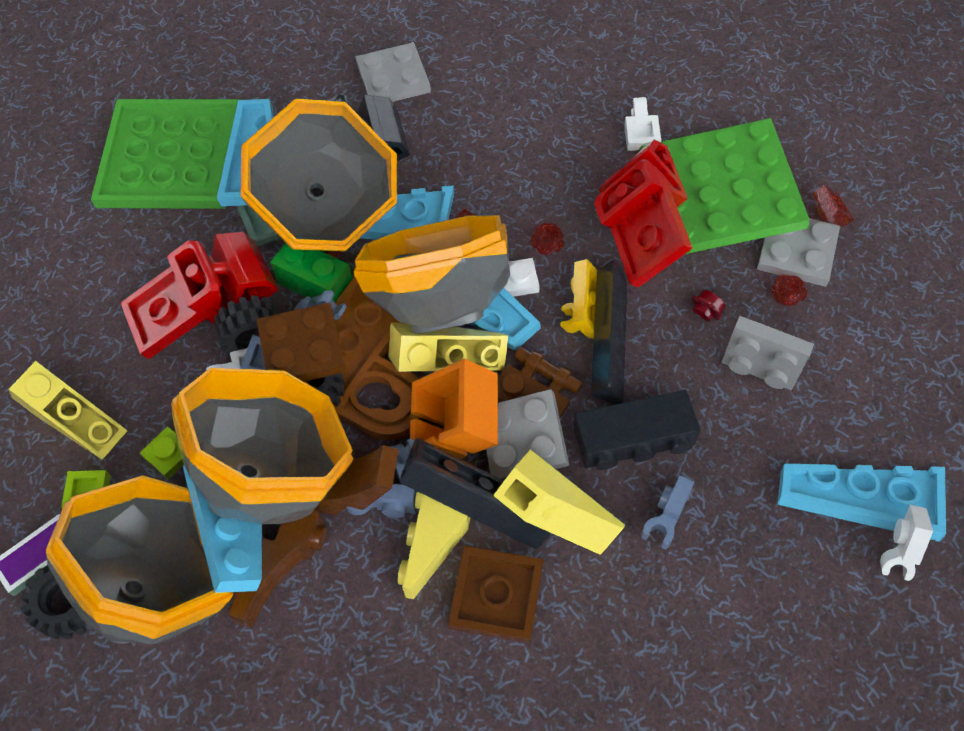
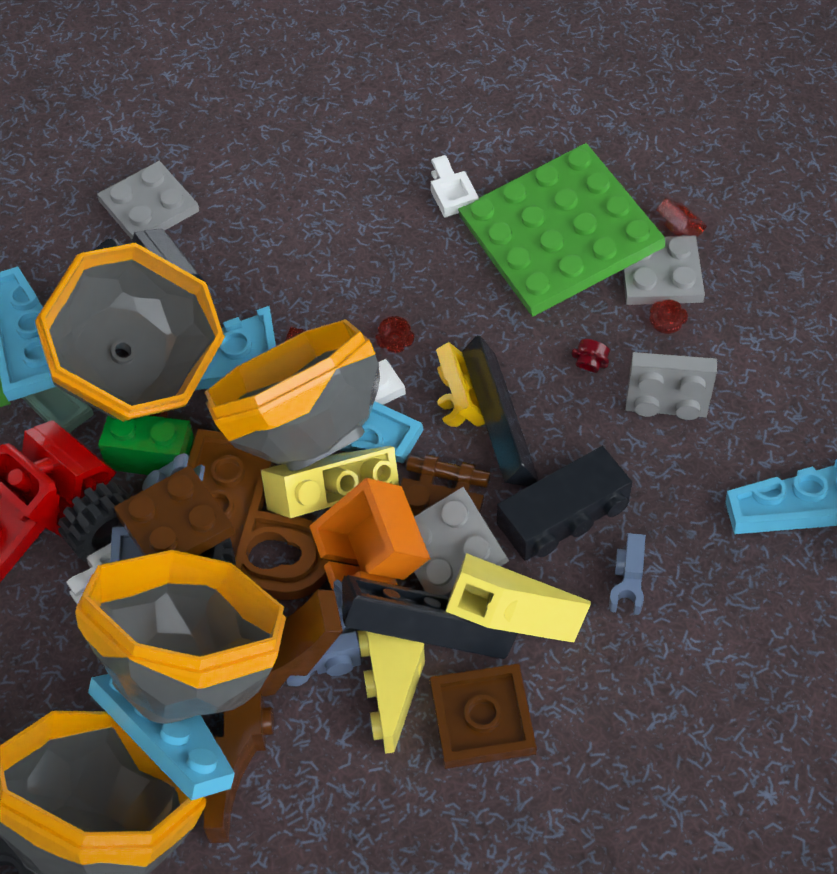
camera: 20 degrees left, 5 degrees down
lime plate [140,426,184,479] -> none
red piece [594,139,693,287] -> none

